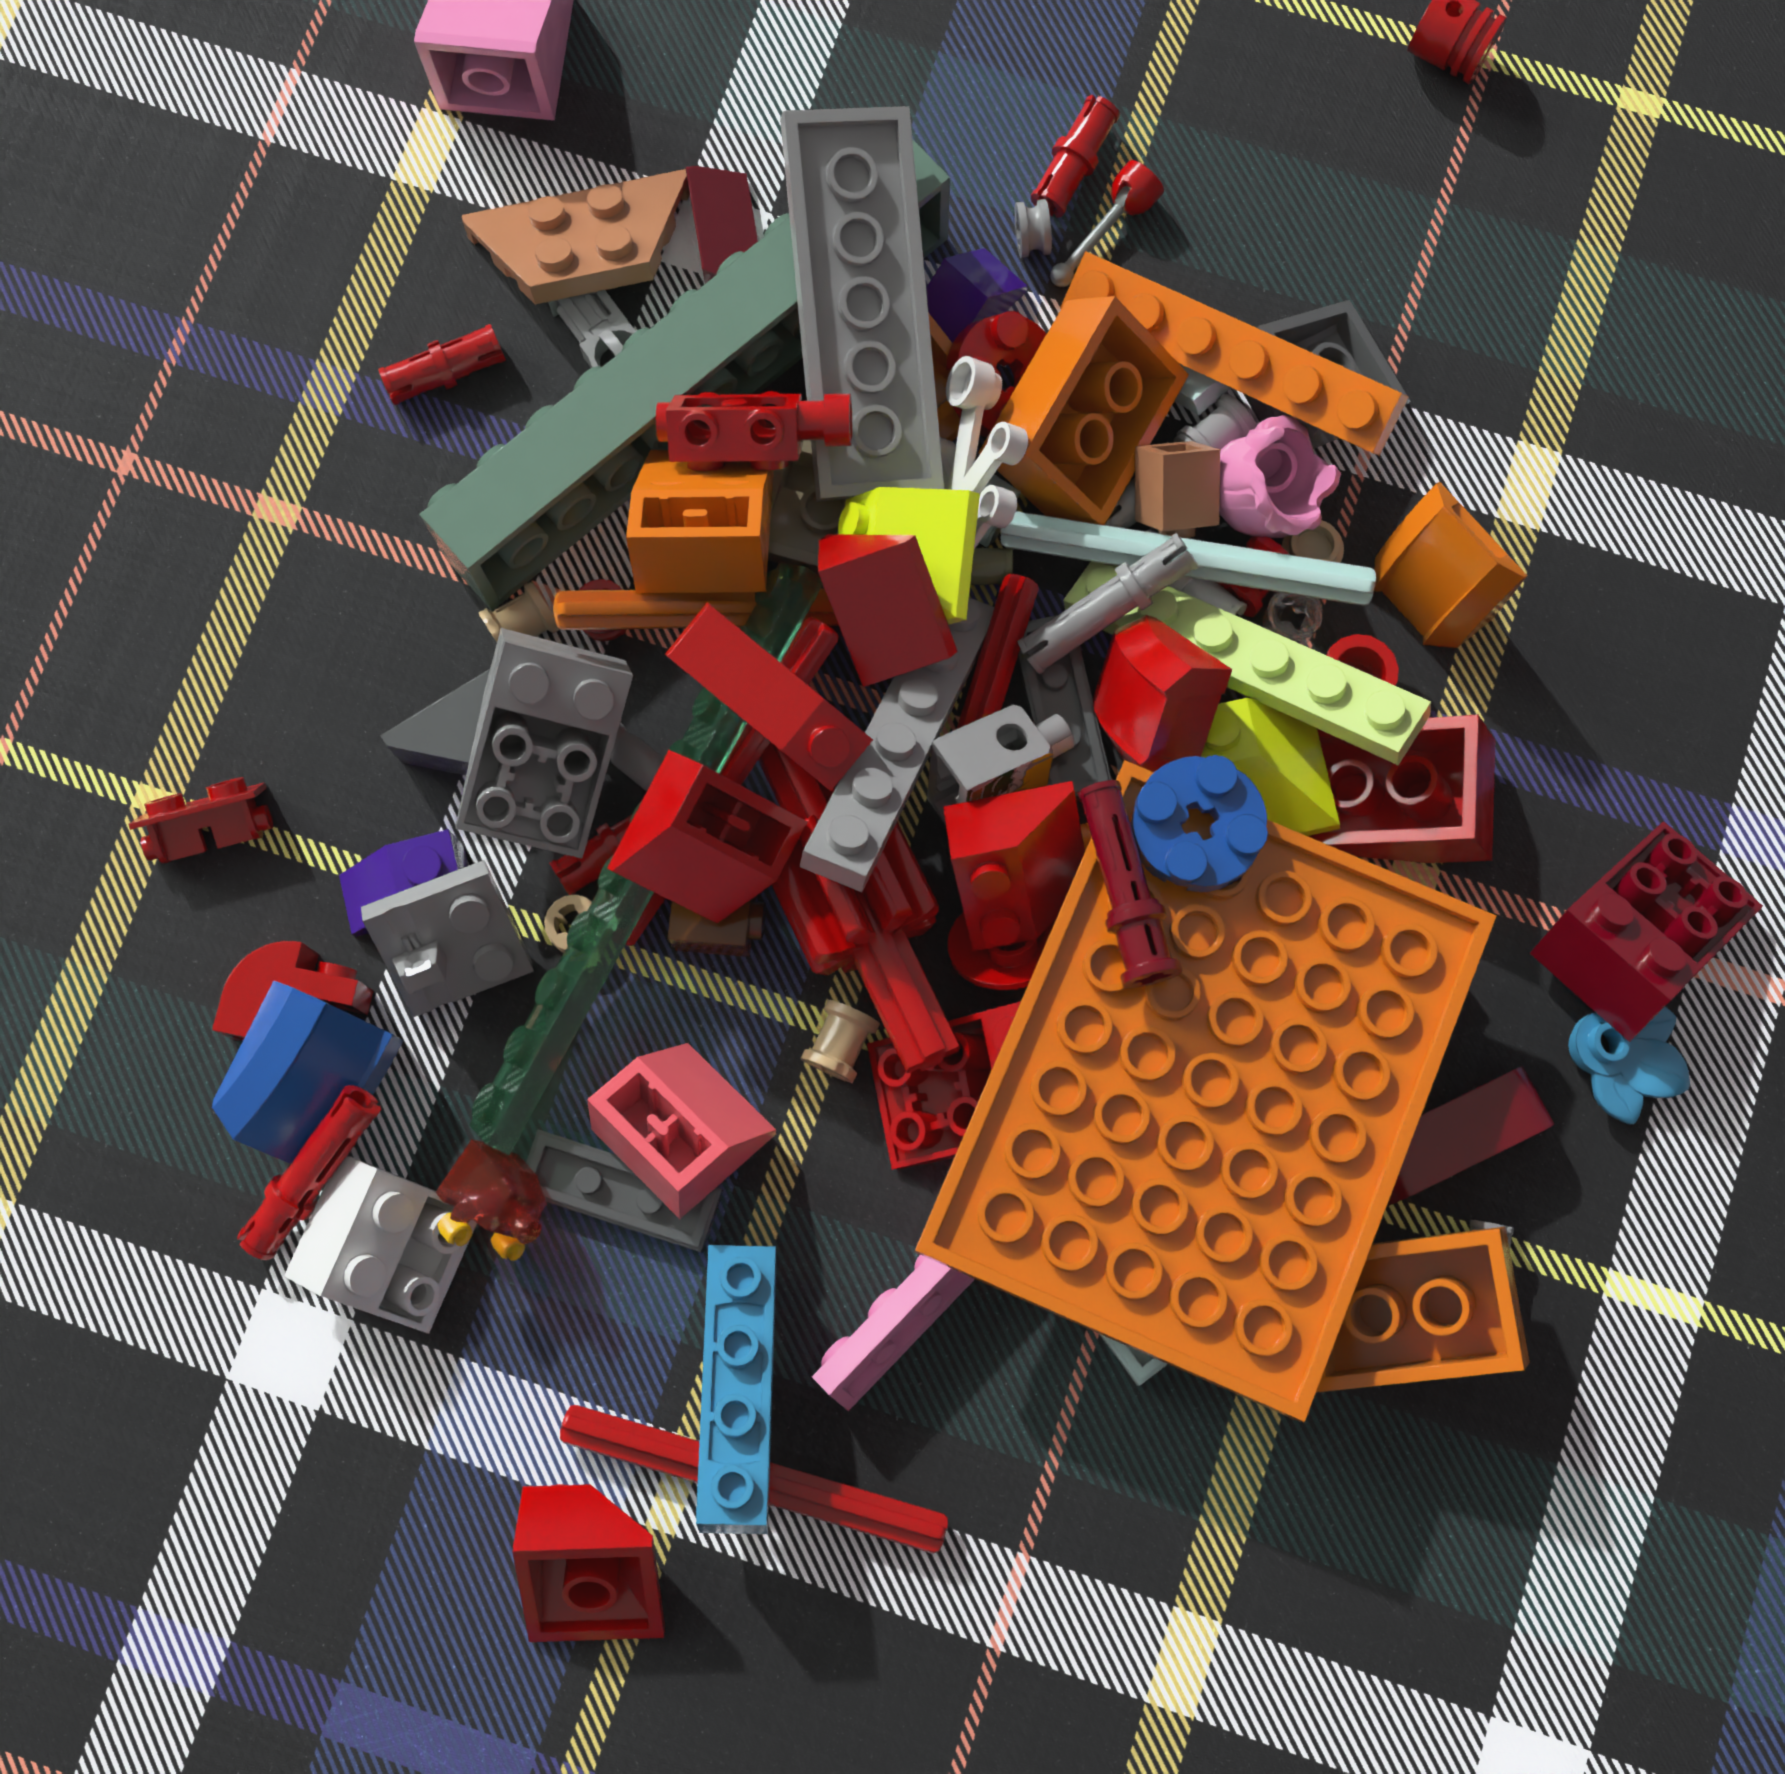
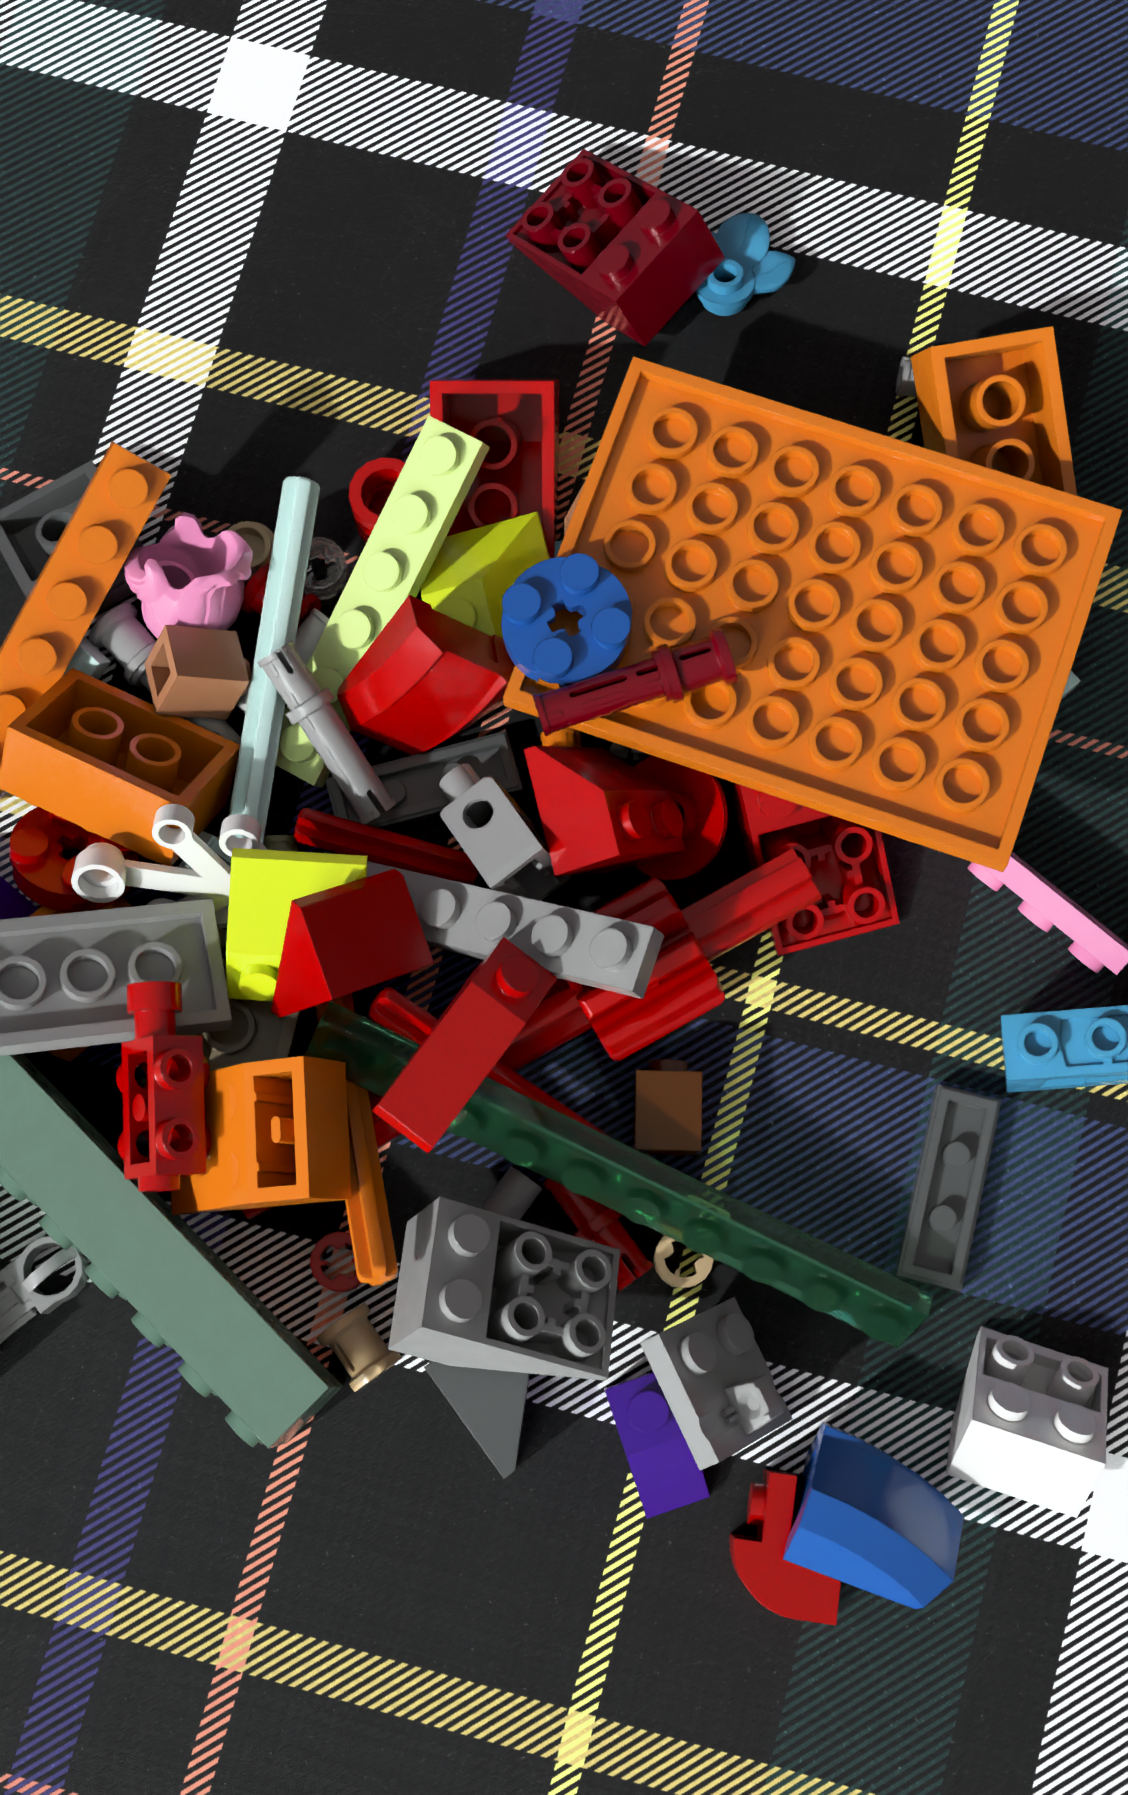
camera: 95 degrees left, 0 degrees up
red hinge [128,777,273,864] -> none
red pin [237,1085,381,1260] -> none
red pin [378,324,506,406] -> none
clear red piece [435,1139,547,1261] -> none
coral slope [587,1043,776,1219] -> none
red slope [607,750,807,924] -> none
tan bush [801,1000,880,1083] -> none
orange slope [1374,482,1528,648] -> none
dark red beam [1386,1066,1555,1207] -> none

